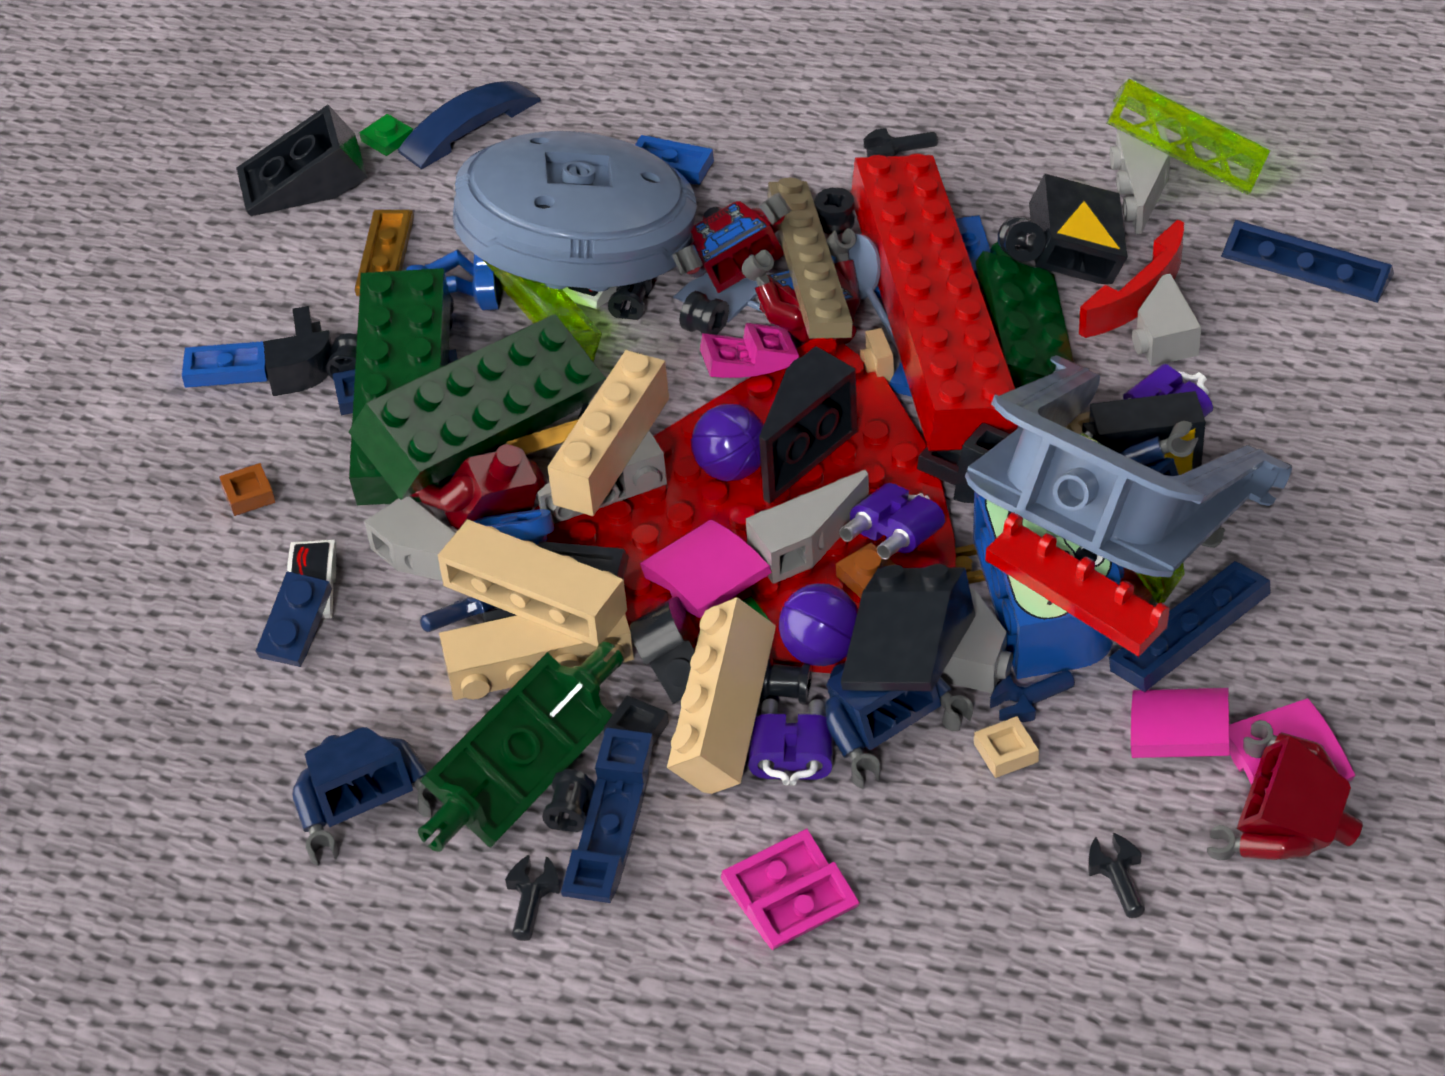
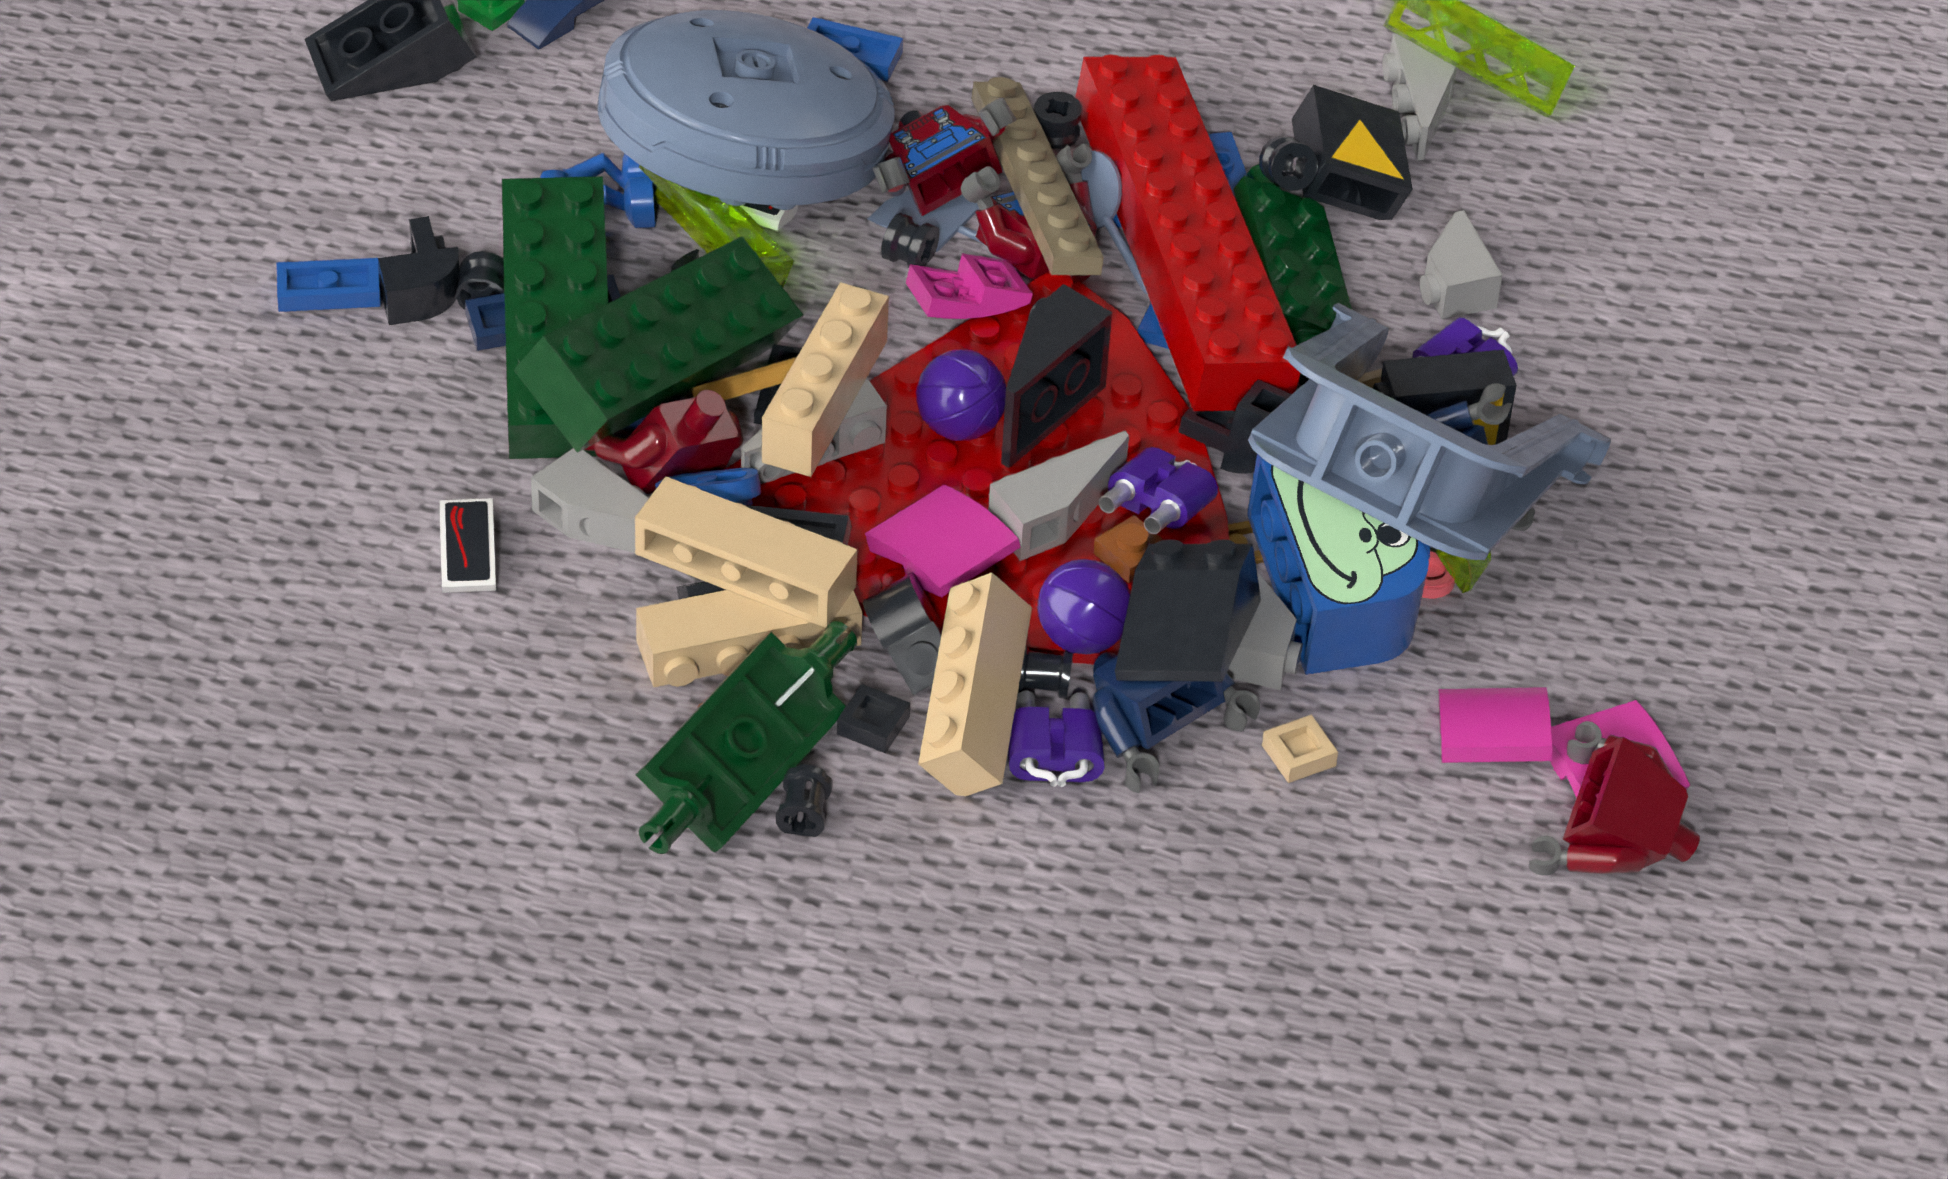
camera: 10 degrees left, 0 degrees up
dark orange plate [219,463,275,516] -> none
dark blue plate [256,571,332,667] -> none
dark blue torso [292,727,444,866] -> none
pearl gold tile [355,210,414,296] -> none
dark blue bar [420,597,497,632] -> none
black bar [505,855,560,941] -> none
dark blue slope [561,728,653,903] -> none
black bush [608,279,652,320] -> none
dark pink slope [720,829,860,950] -> none
tan plate [860,328,894,384] -> none
black bar [864,128,938,157] -> none
red hinge [985,512,1170,657] -> none
dark blue bar [990,670,1075,722] -> none
red slope [1079,220,1184,338] -> none
black bar [1088,833,1145,918] -> none
dark blue plate [1109,561,1271,692] -> none
dark blue slope [1221,220,1394,303] -> none

